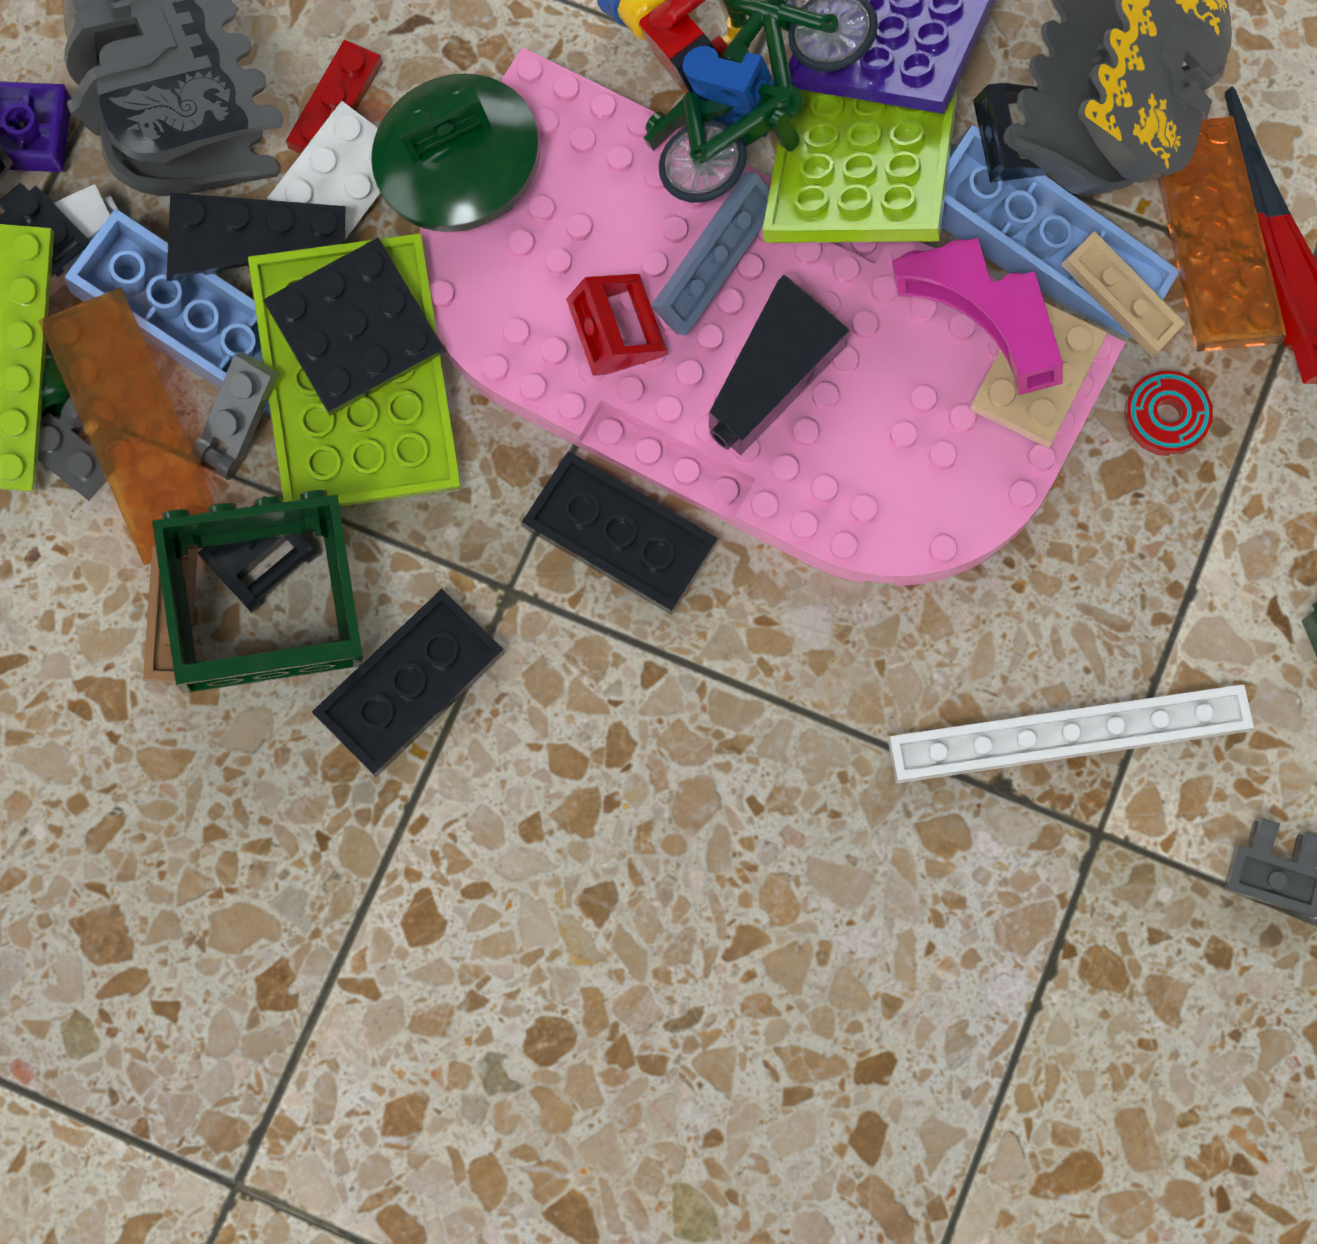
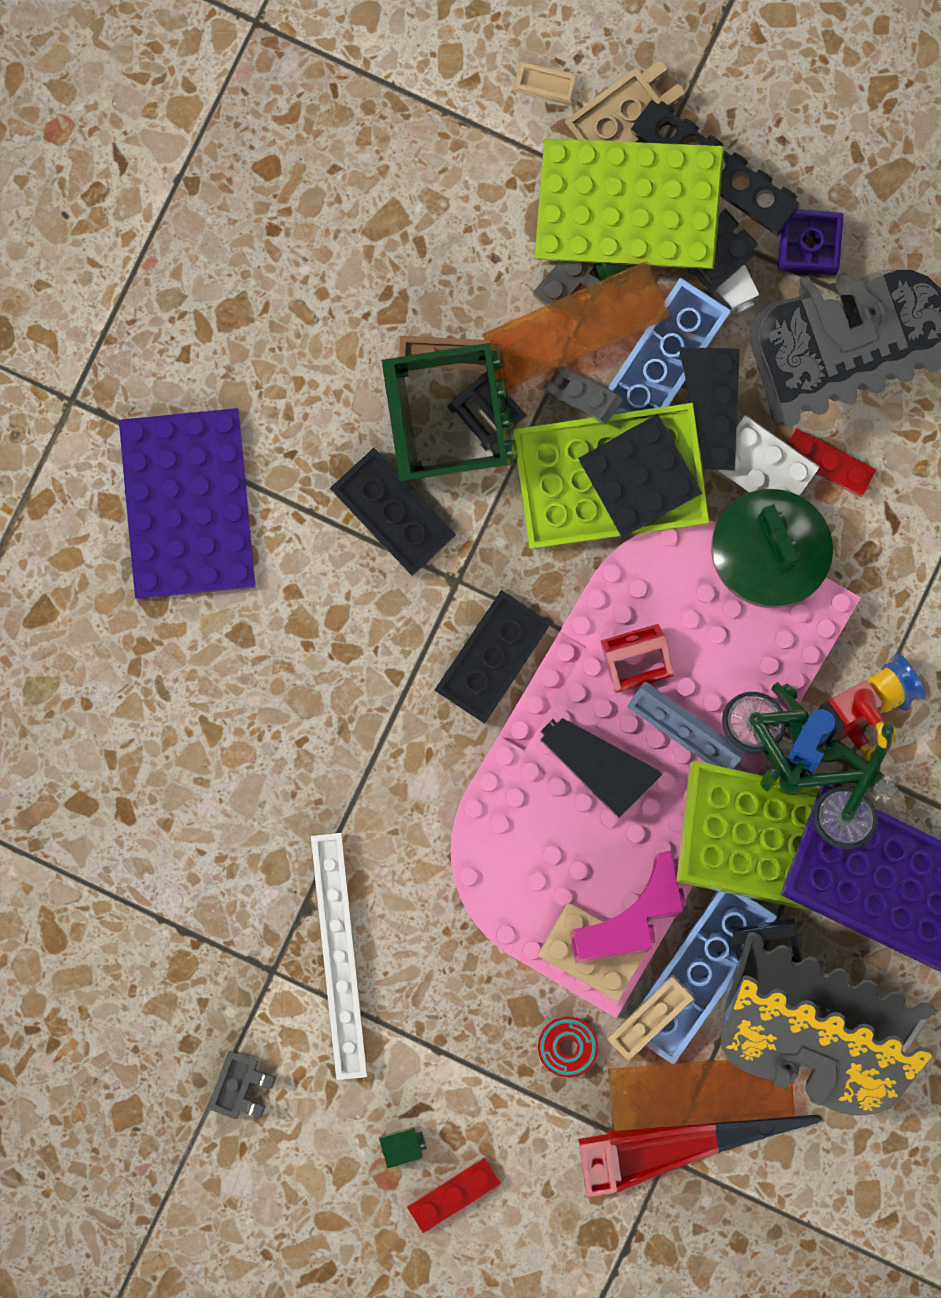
camera: 90 degrees right, 10 degrees up
none -> dark purple plate [119,408,256,600]

